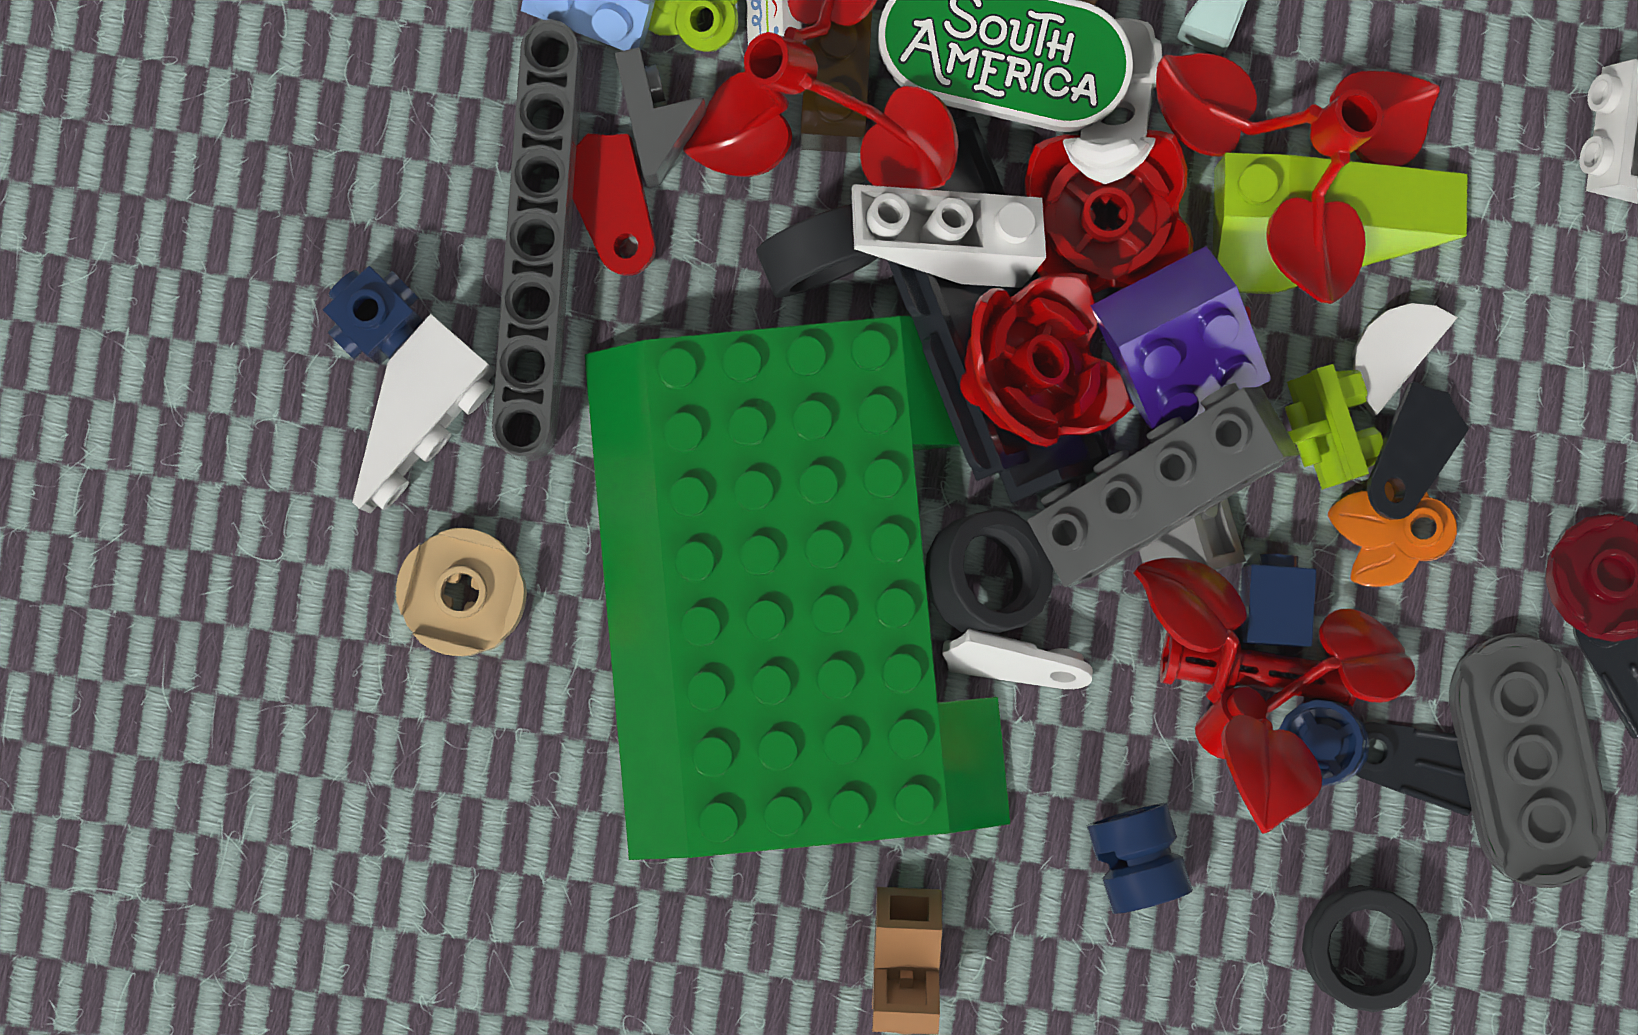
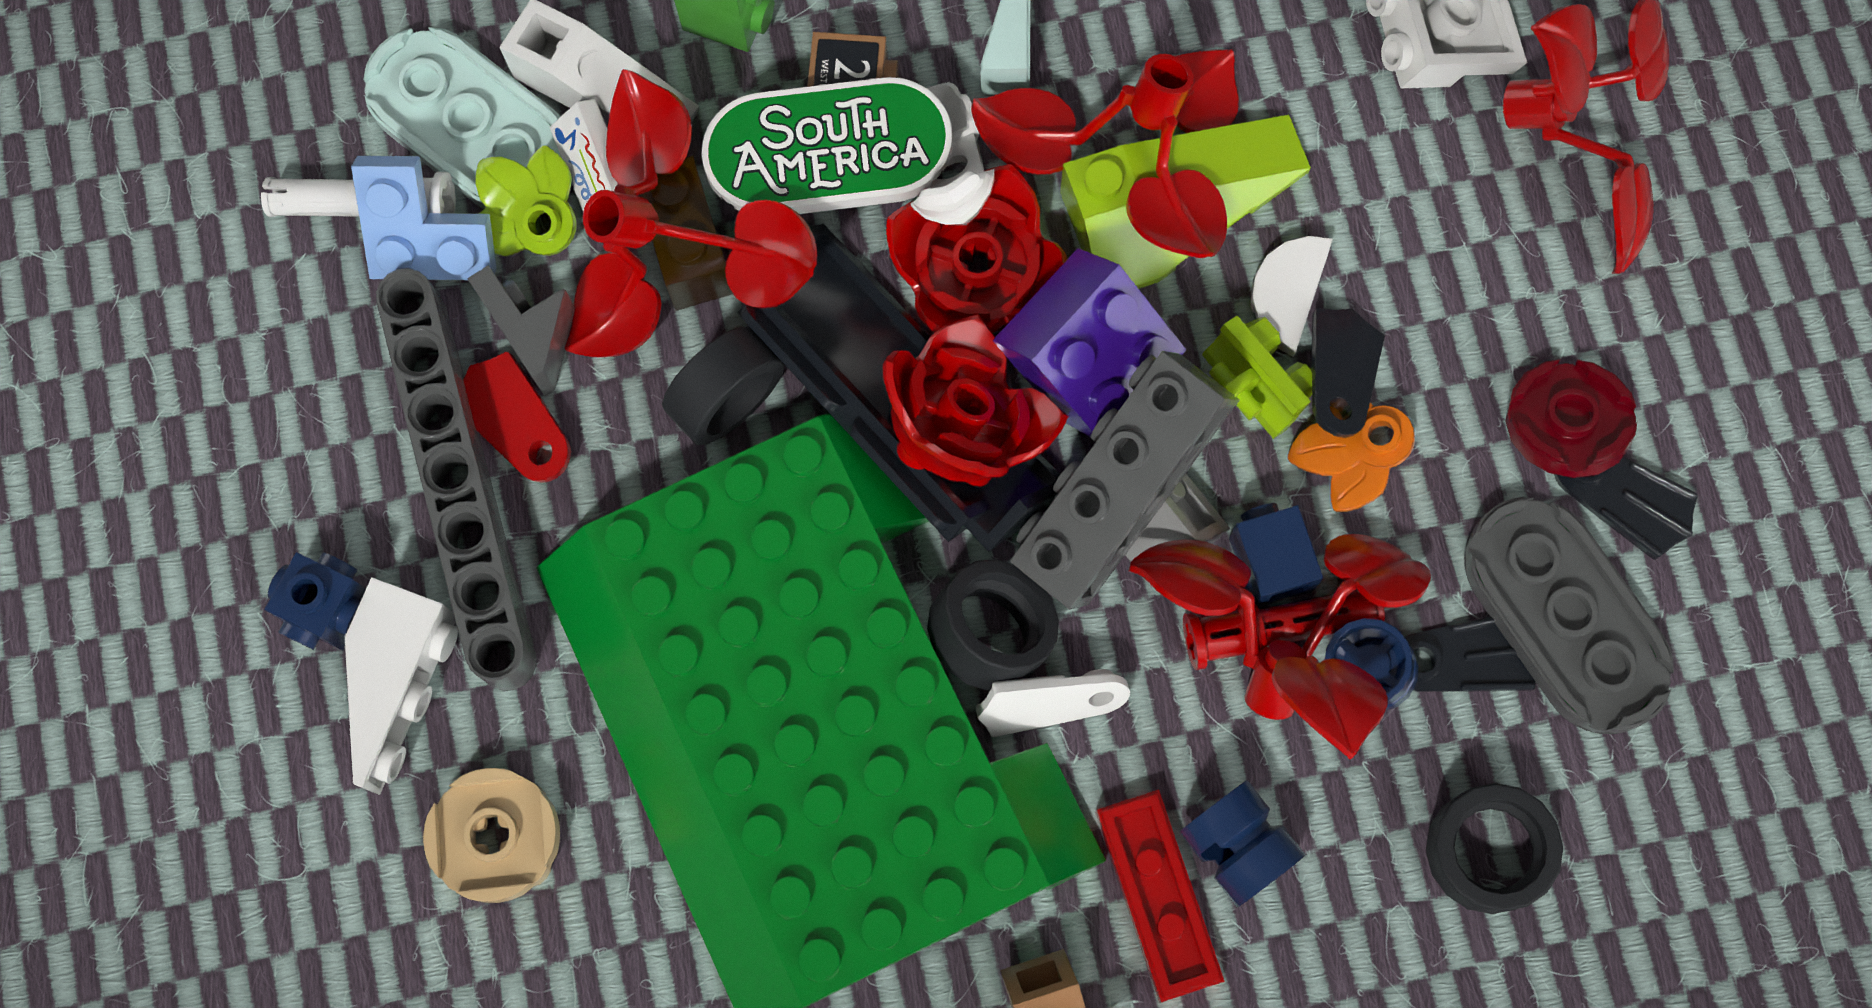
camera: 20 degrees left, 10 degrees down
white slope [851,184,1046,288] -> none
none -> red tile [1095,789,1225,1003]

